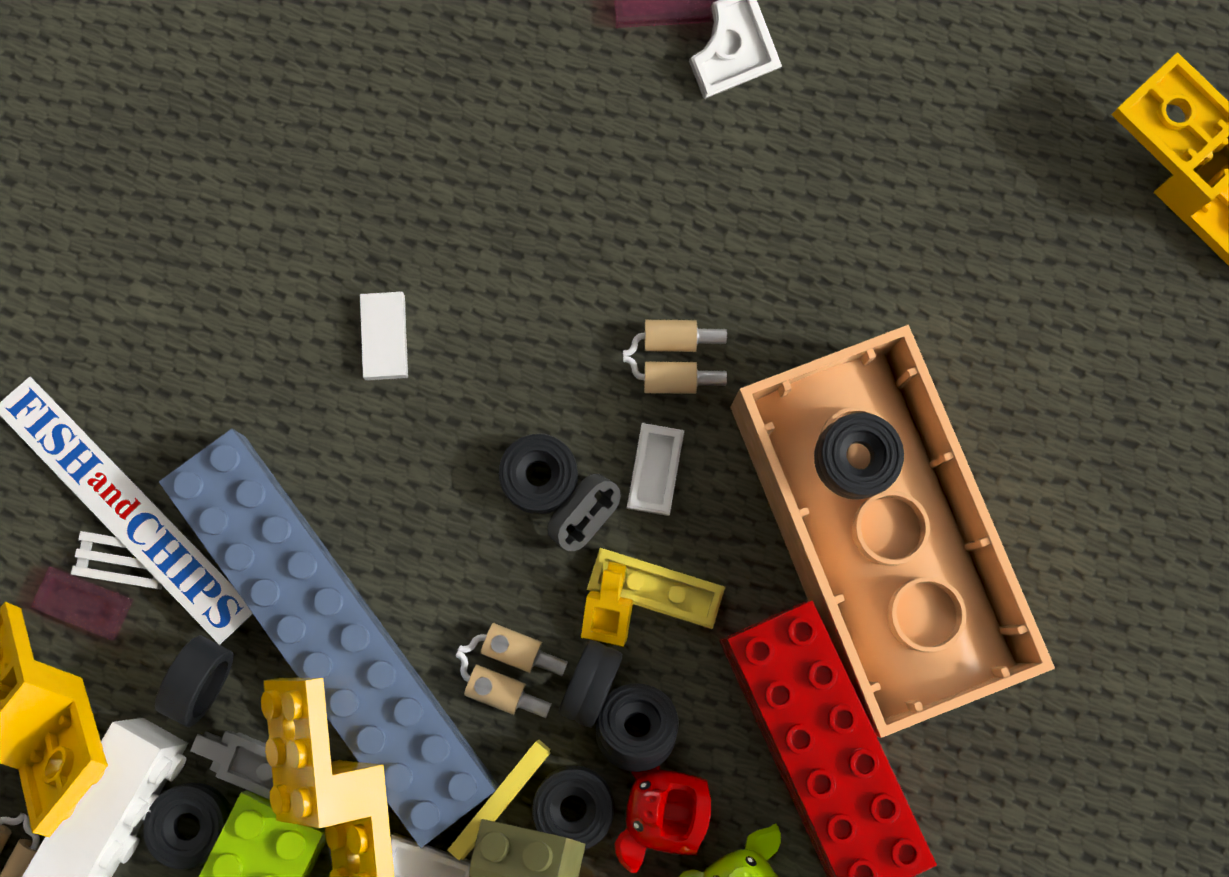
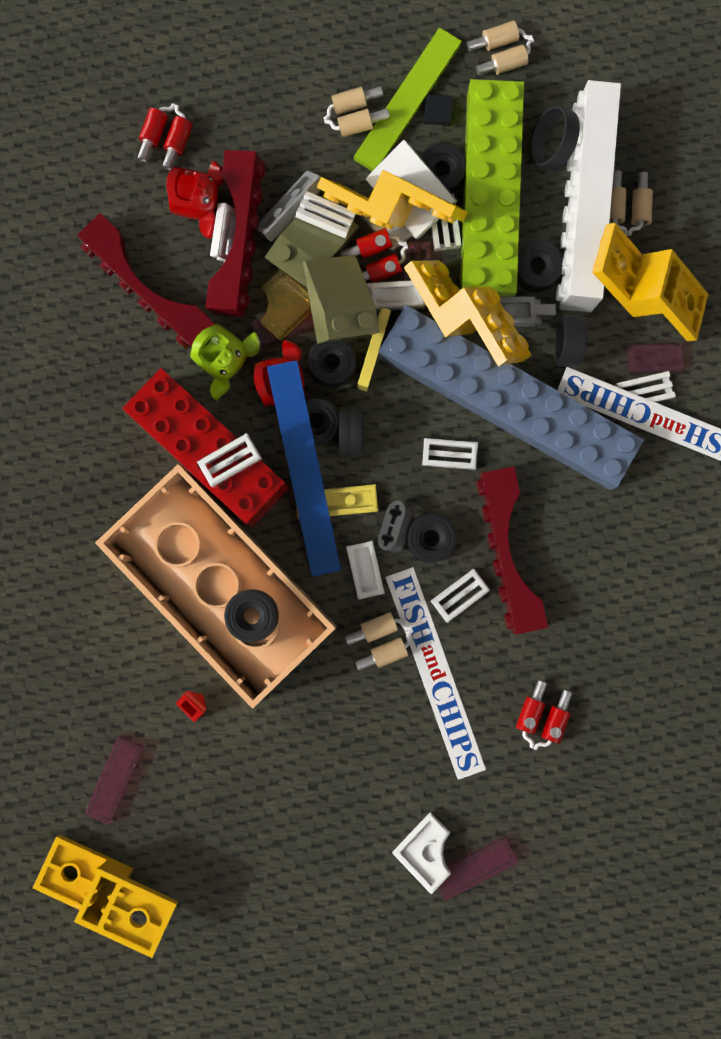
camera: 155 degrees right, 5 degrees up
white tile [360,292,408,380] -> none
tan piece [456,623,568,718] -> none
yellow plate [581,561,633,647] -> none
none -> clear pink tile [84,736,145,825]
none -> red slope [176,690,207,722]
none -> white tile [197,433,262,488]
none -> blue sticker [267,360,341,576]
none -> white sticker [385,567,486,780]
none -> white tile [422,438,478,470]
none -> white tile [430,569,490,623]
none -> dark red arch [476,466,548,634]
none -> red piece [516,680,572,750]

